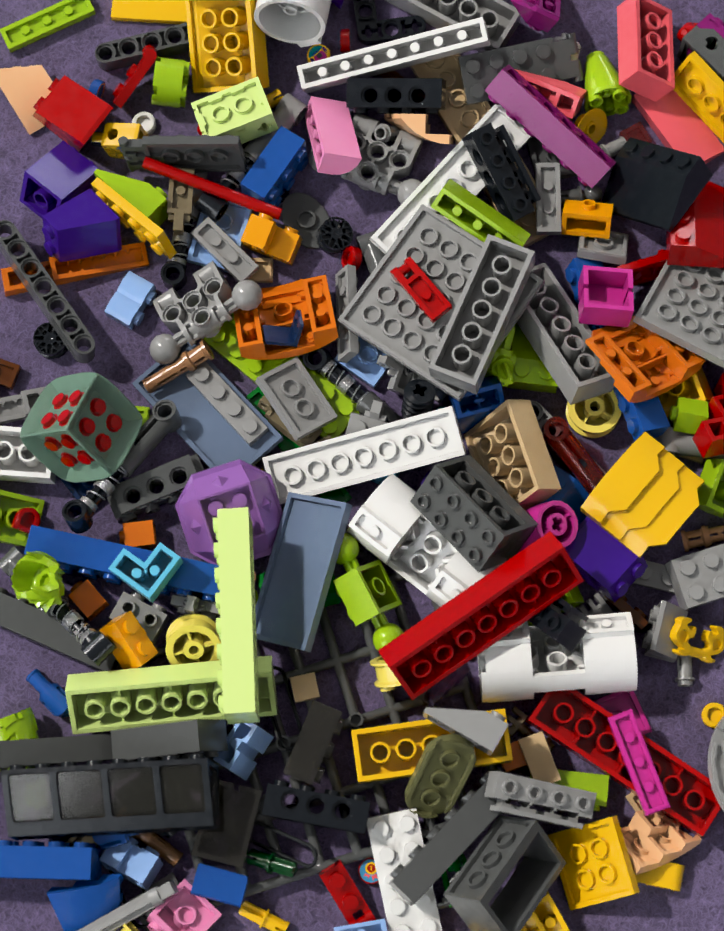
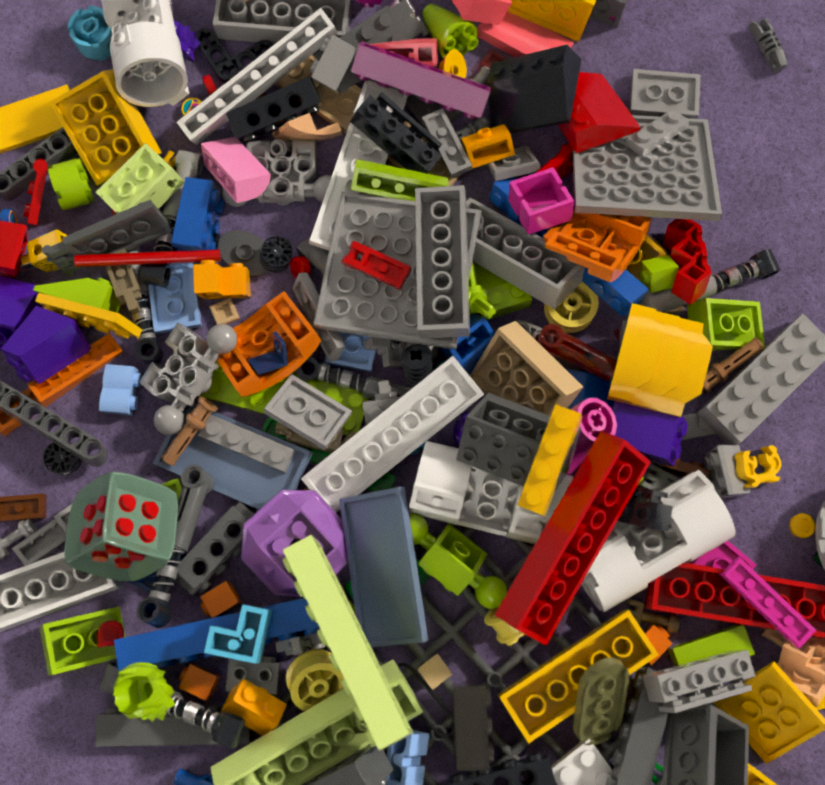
camera: 25 degrees left, 0 degrees up
white tile [132,112,156,135] -> none
light grey plate [191,217,259,282] -> none
light grey slope [423,707,509,756] -> none
tan tile [518,731,561,783] -> none
light grey pin [675,655,695,687] -> none
none -> light grey brick [309,35,357,92]
none -> yellow arch [517,404,583,516]

